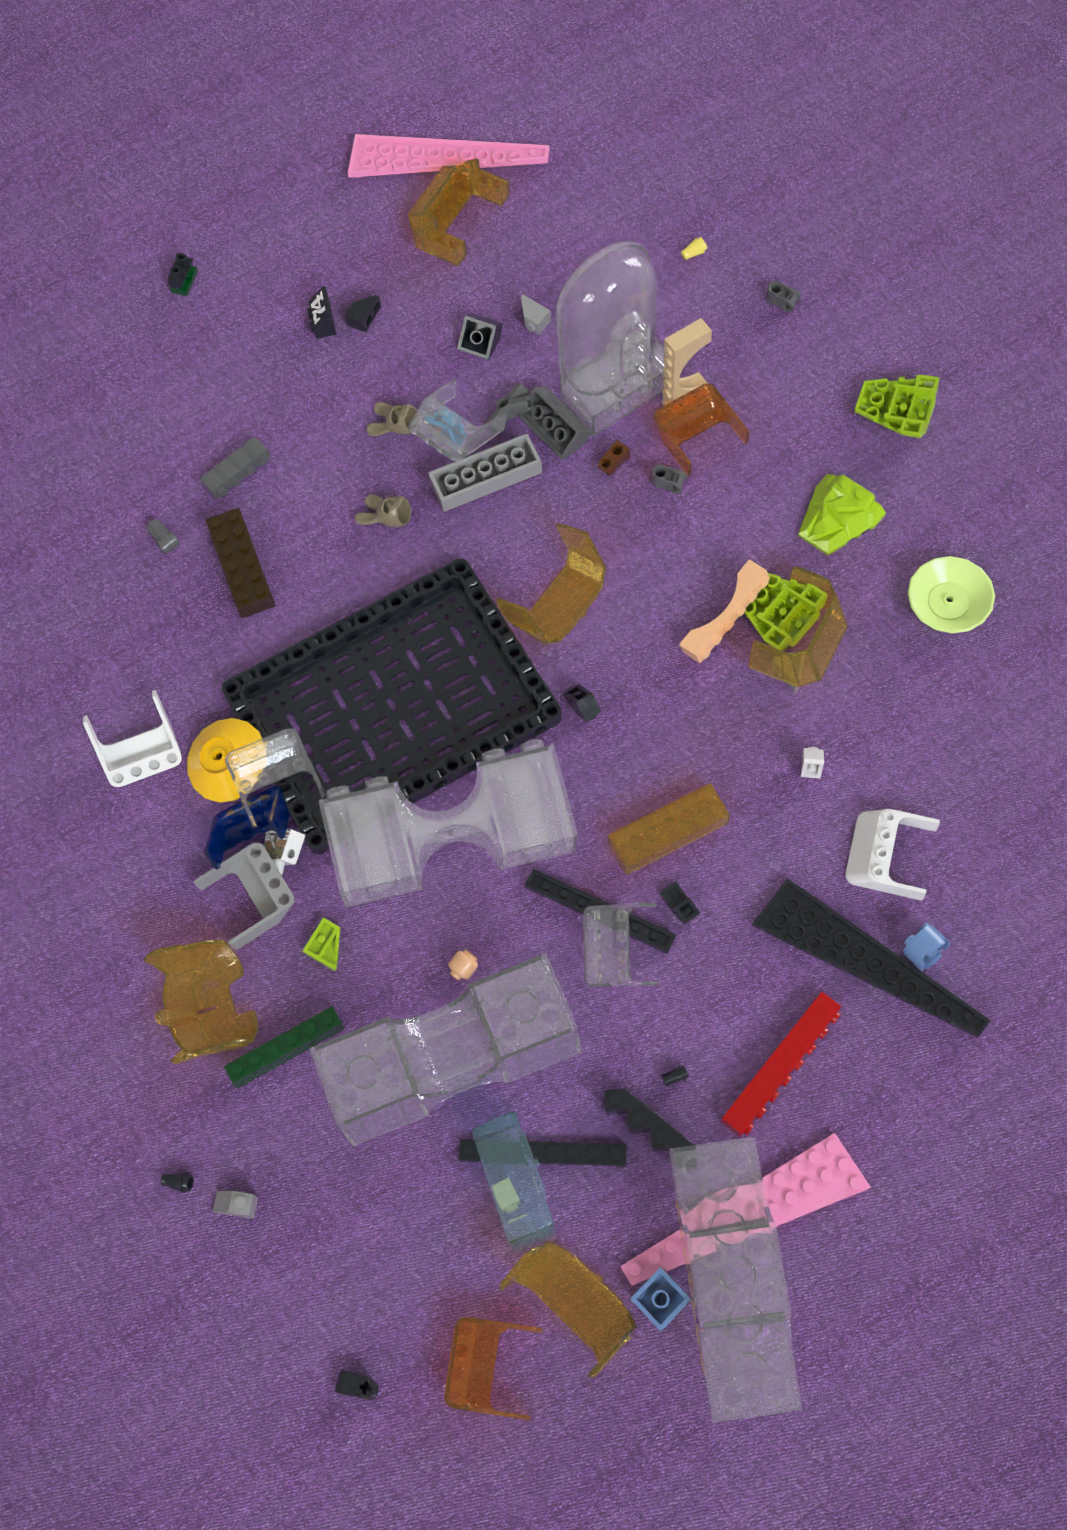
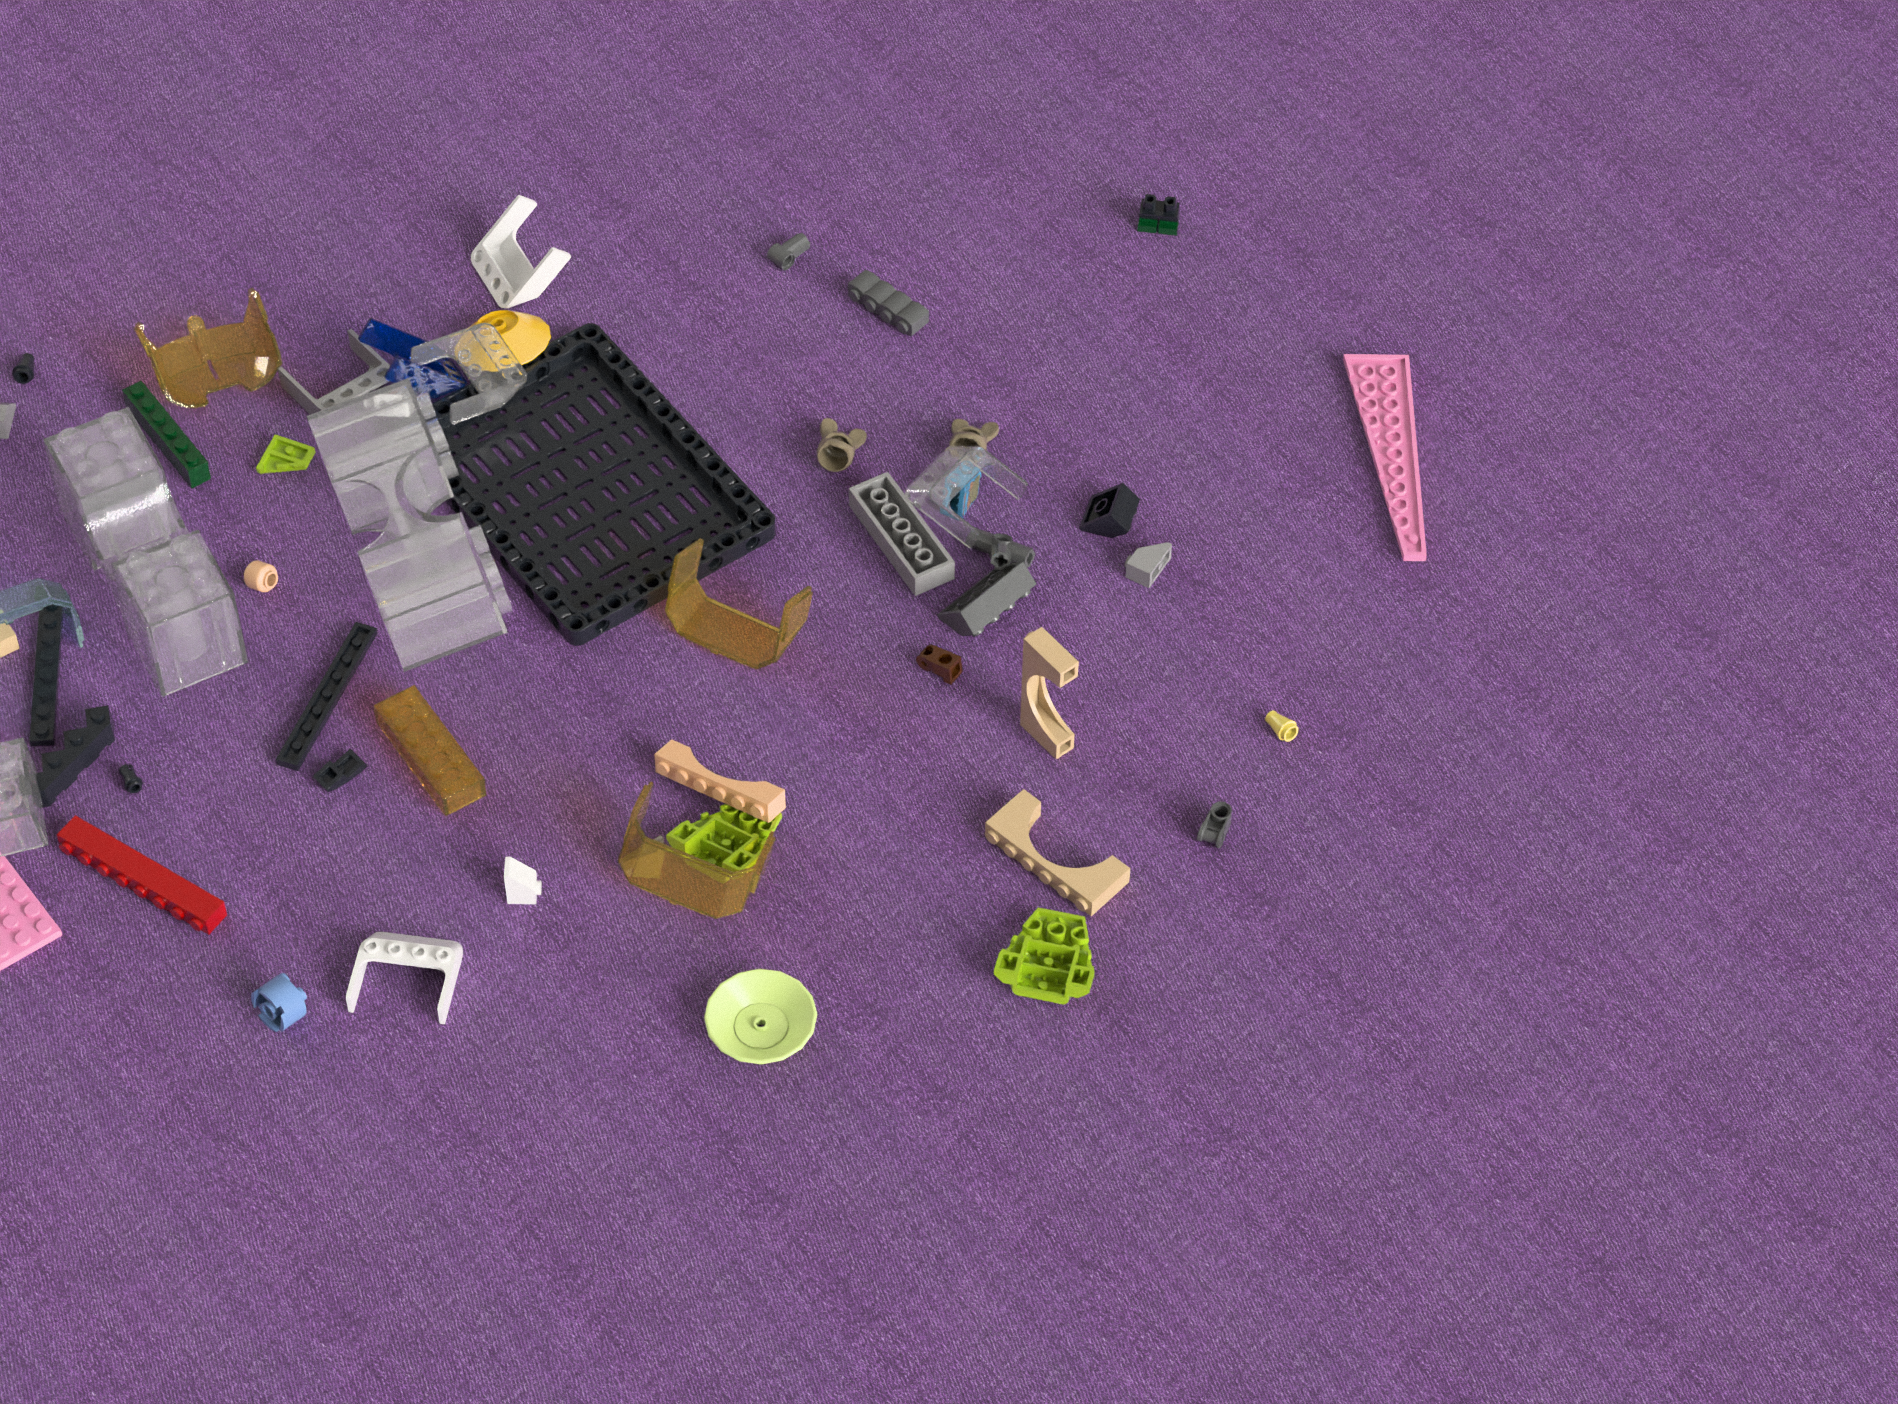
camera: 75 degrees right, 15 degrees down
dark brown brick [205,508,276,618] -> none
black slope [307,286,337,339] -> none
black slope [345,295,381,332] -> none
clear yellow wedge [408,158,510,267] -> none
clear piece [556,241,664,437] -> none
black slope [563,684,601,721] -> none
clear windscreen [583,902,659,987] -> none
dark grey piece [651,464,687,494] -> none
clear orange windscreen [654,384,750,476] -> none
black wing [752,878,991,1038] -> none
lime wedge [798,474,886,556] -> none
none -> tan arch [985,789,1130,916]

